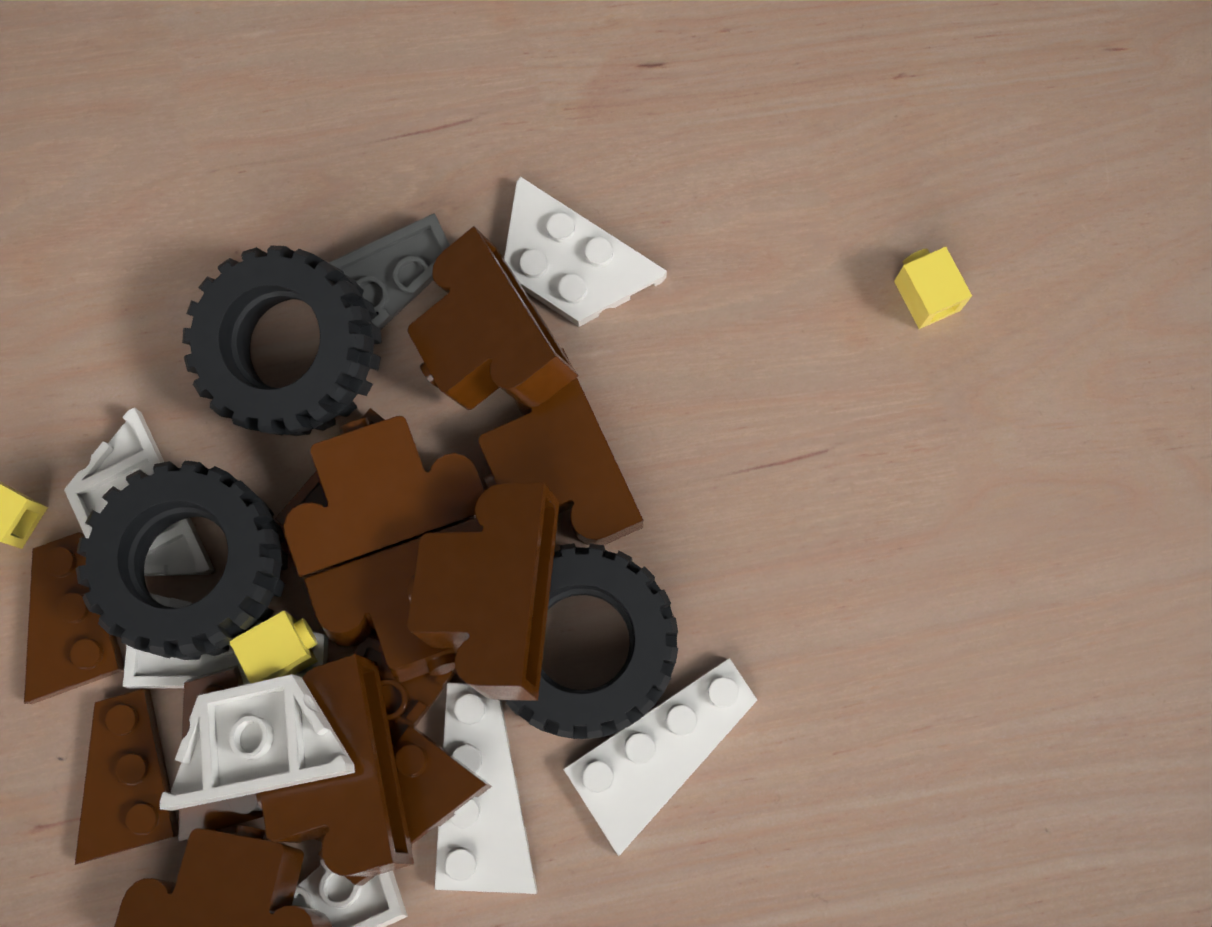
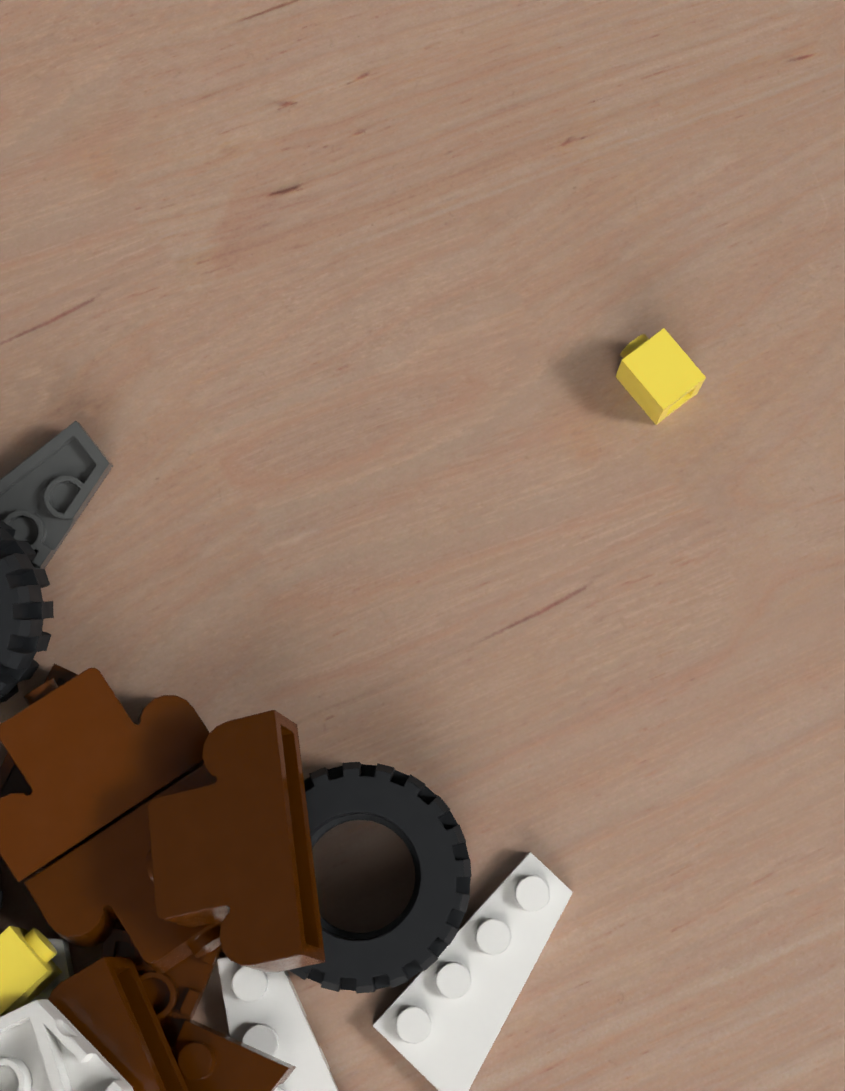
camera: 15 degrees left, 0 degrees up
reddish brown brick [407,226,579,410] -> none
reddish brown brick [478,348,644,546] -> none
white wing [504,177,667,327] -> none

